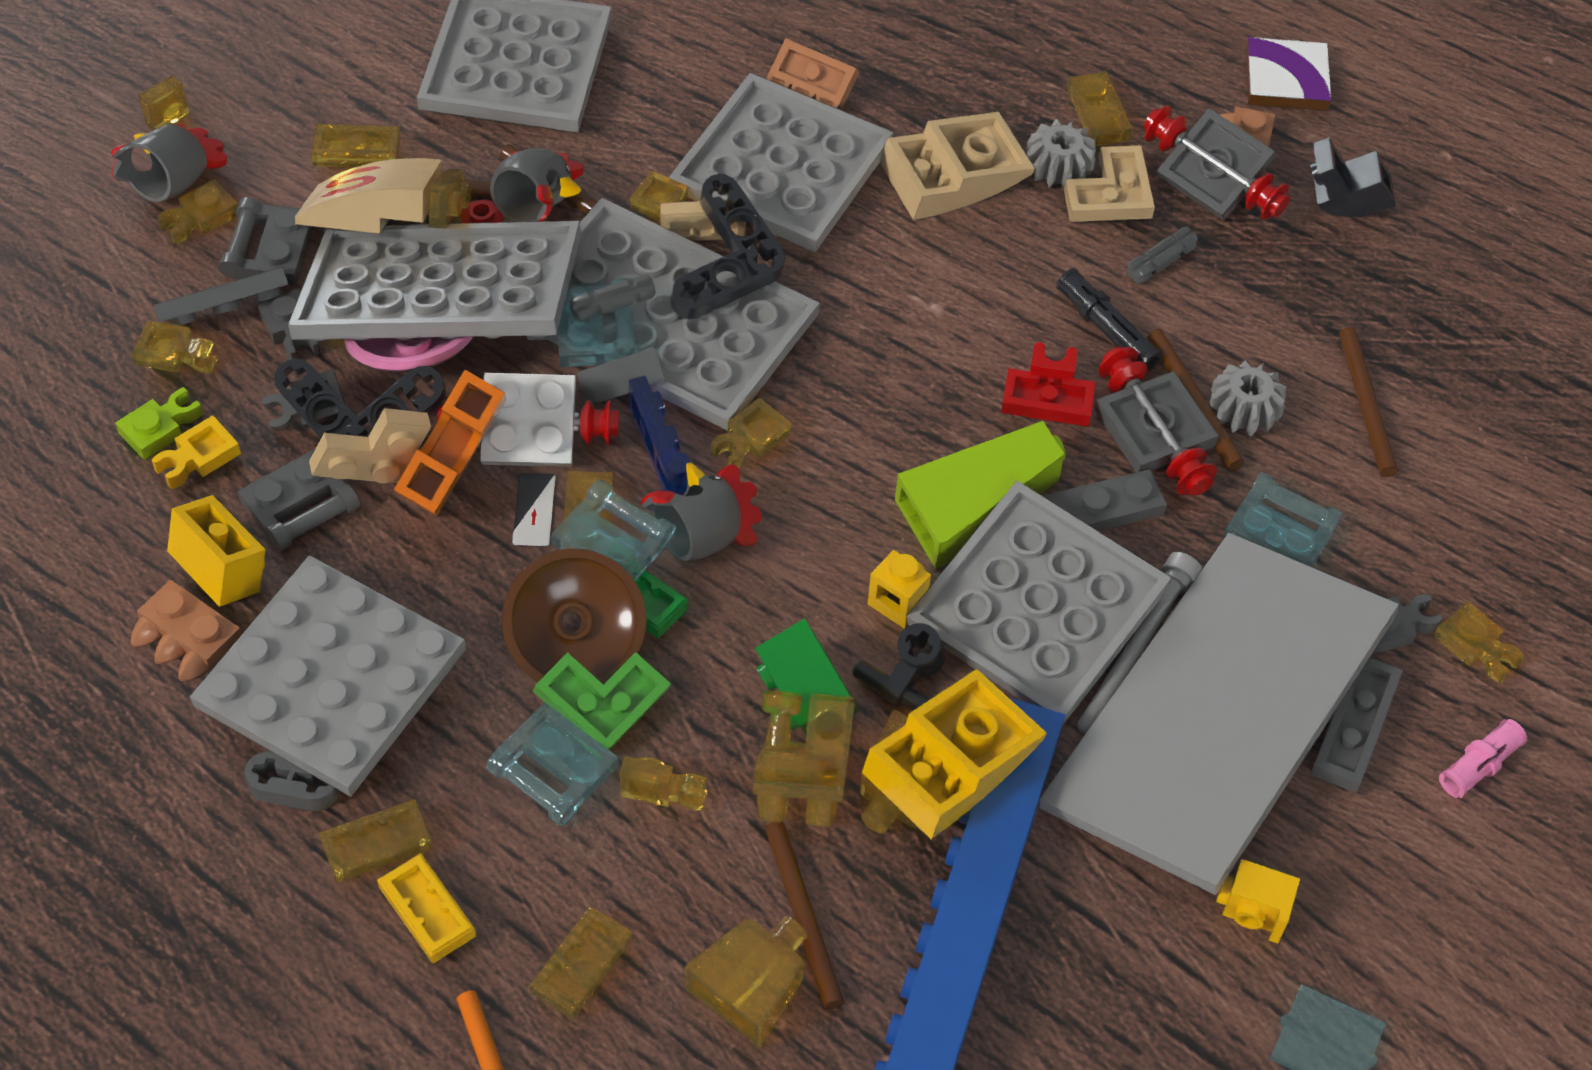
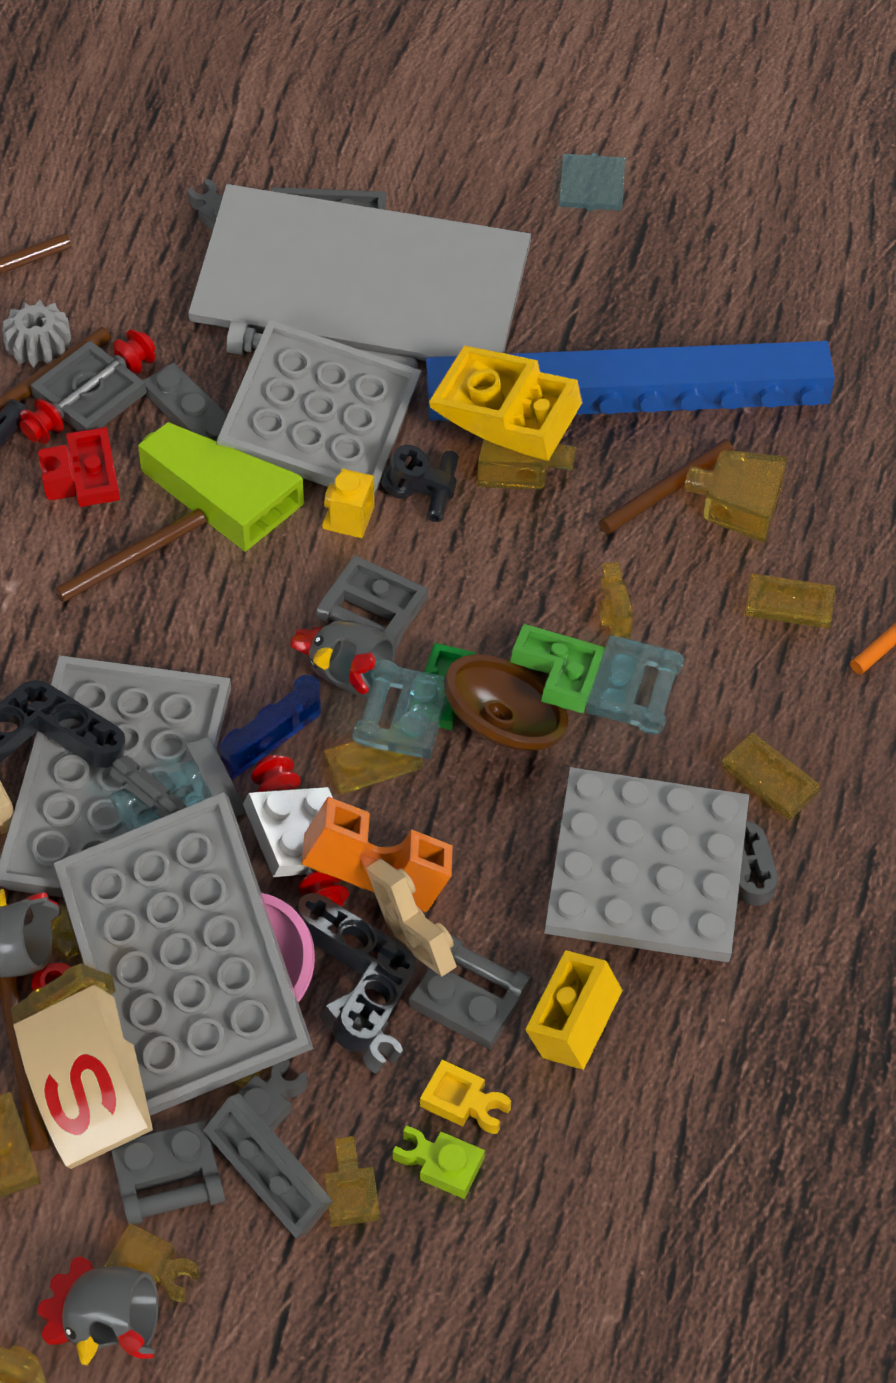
camera: 110 degrees left, 0 degrees up
nougat plate [131,579,242,681] -> none
yellow plate [377,853,477,964] -> none
sticker [512,473,555,546] -> none
clear yellow plate [711,398,791,468] -> none
clear yellow hips [753,691,855,827] -> none
green brick [755,618,860,740] -> none
yellow brick [1216,859,1300,944] -> none
clear light blue plate [1223,472,1344,568] -> none
clear yellow plate [1434,601,1525,683] -> none
bright pink pin [1439,719,1527,798] -> none
none -> reddish brown bar [55,508,206,603]
none -> dark grey plate [316,555,428,651]

